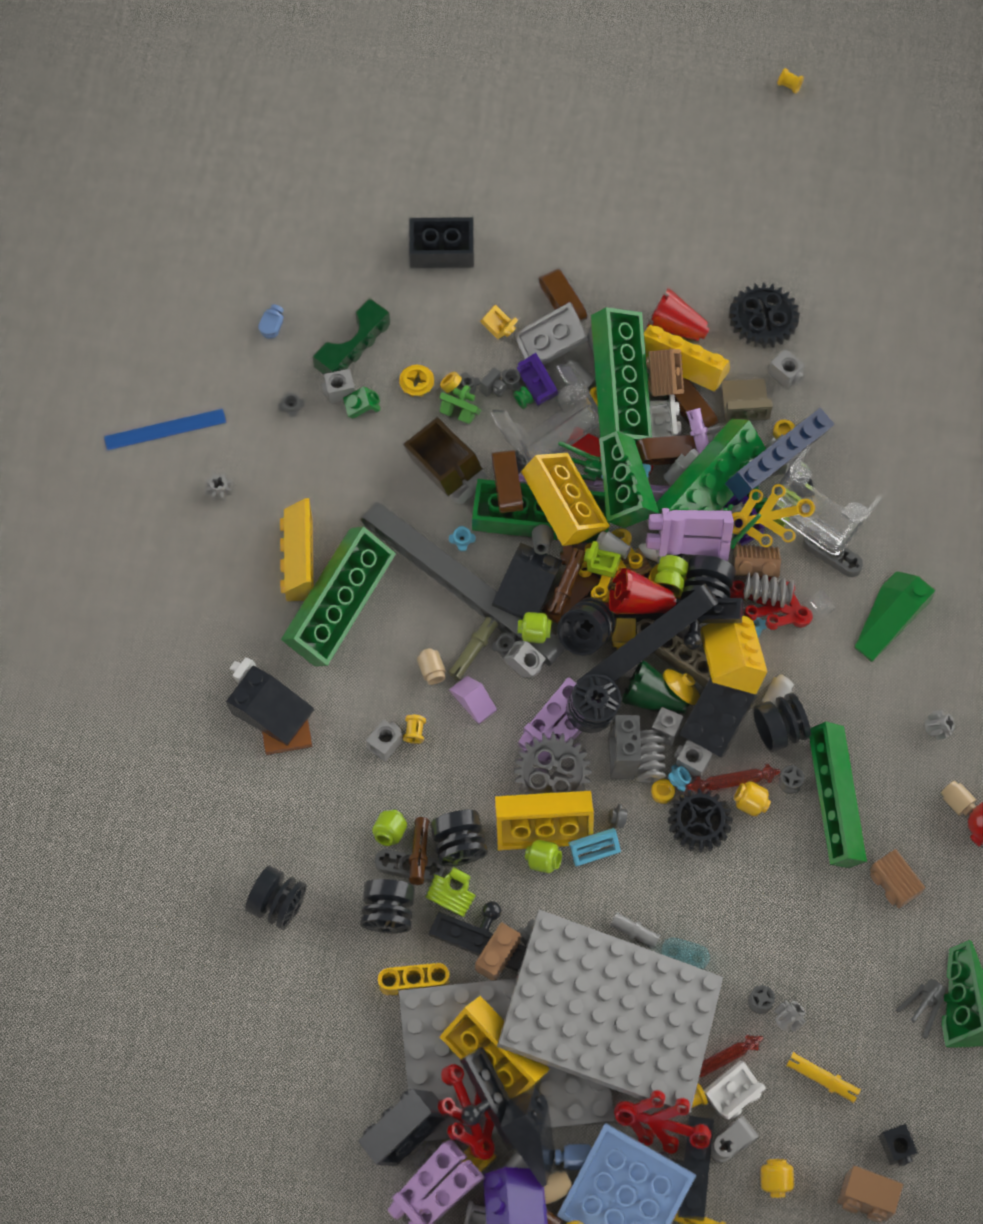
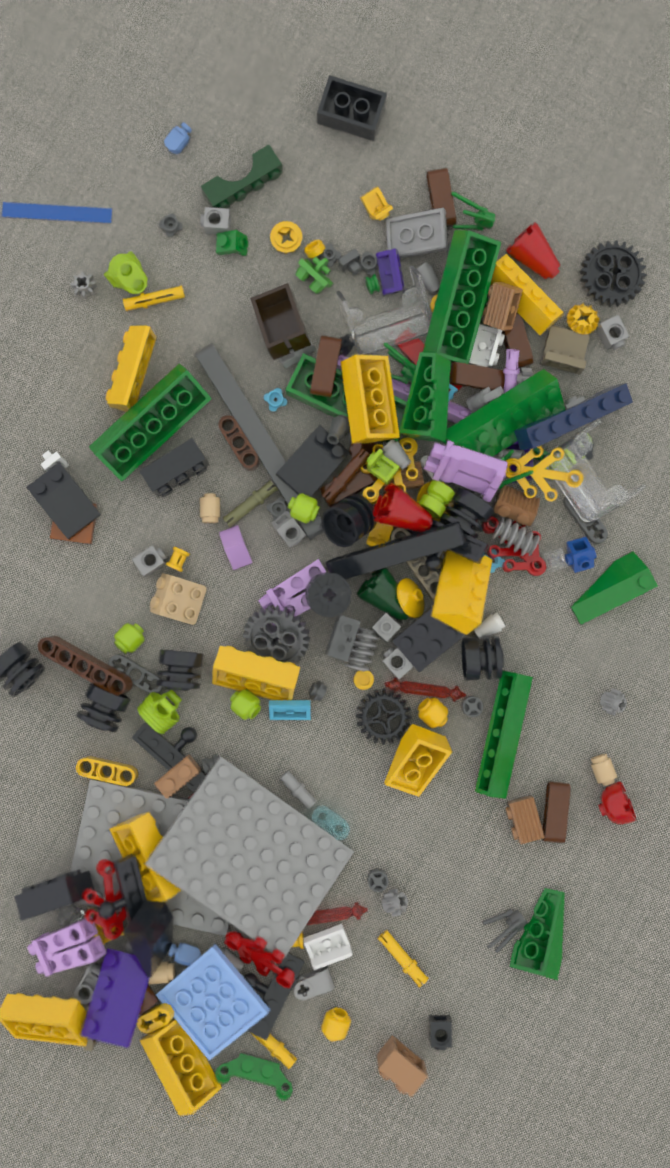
camera: 20 degrees right, 20 degrees up
reddish brown pin [409,817,430,885] -> none
medium azure plate [668,765,691,792] -> none
yellow tile [773,419,795,439] -> none
none -> reddish brown beam [38,636,133,696]
none -> lime piece [104,251,148,294]
none -> yellow pin [123,285,185,311]
none -> black brick [139,438,210,497]
none -> tan bracket [150,573,206,625]
none -> reddish brown beam [218,415,259,471]
none -> yellow slope [384,724,452,797]
none -> green plant [451,191,495,231]
none -> reddish brown beam [542,781,570,844]
none -> blue brick [565,537,597,573]
none -> yellow gear [567,303,600,334]

